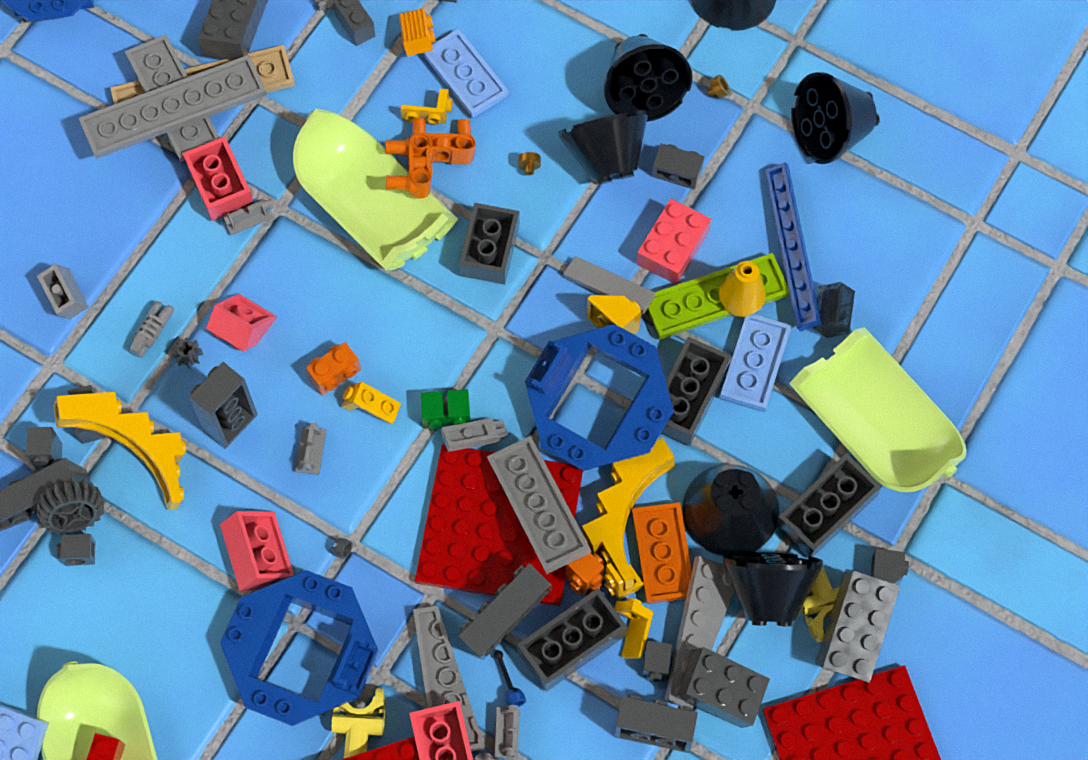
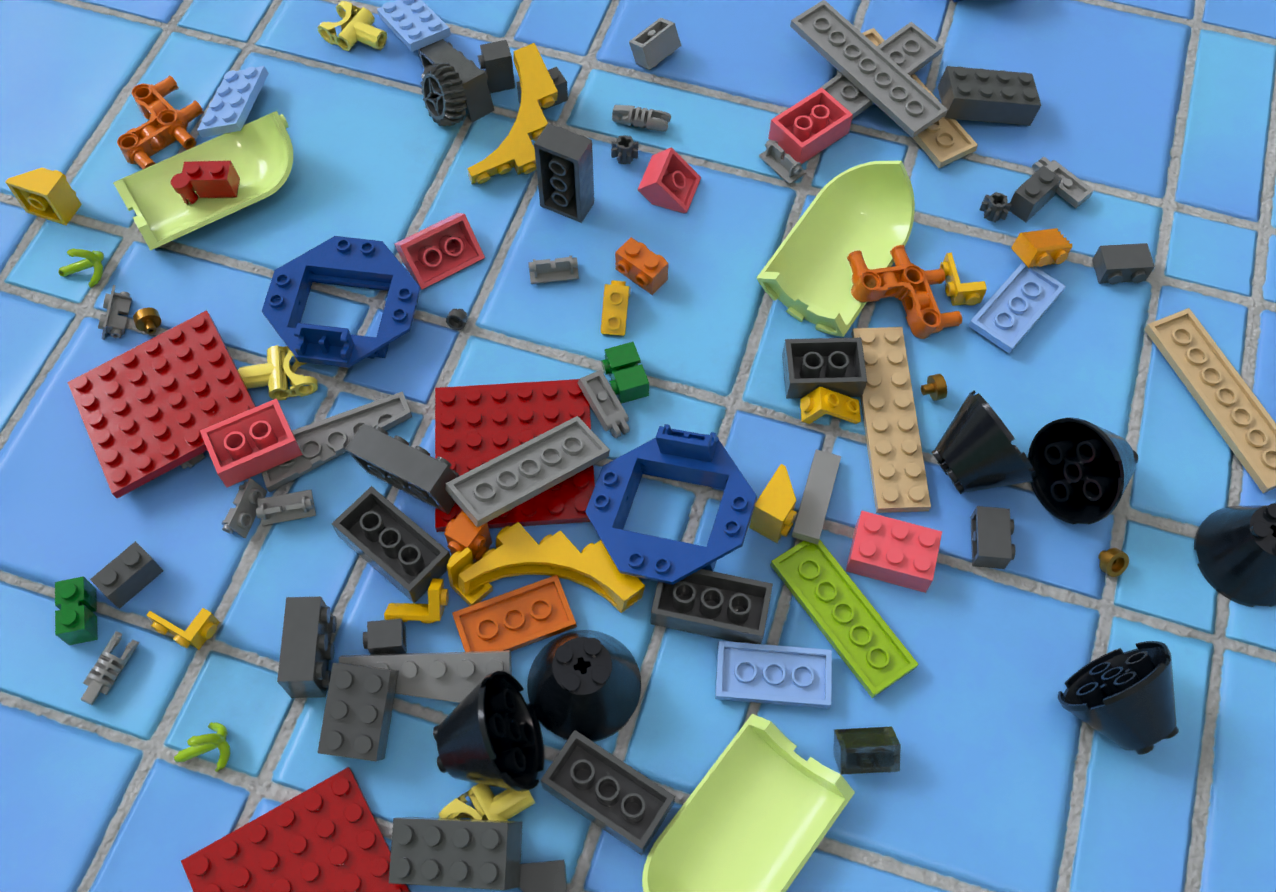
camera: 75 degrees right, 5 degrees down
dark grey brick [57,534,96,566] -> none
hinge [493,650,527,707] -> none
yellow cone [719,261,766,317] -> none
blue tile [765,162,822,332] -> none
none -> yellow bracket [800,387,861,424]
none -> tan plate [852,327,931,513]
none -> dark grey gear [979,192,1012,222]

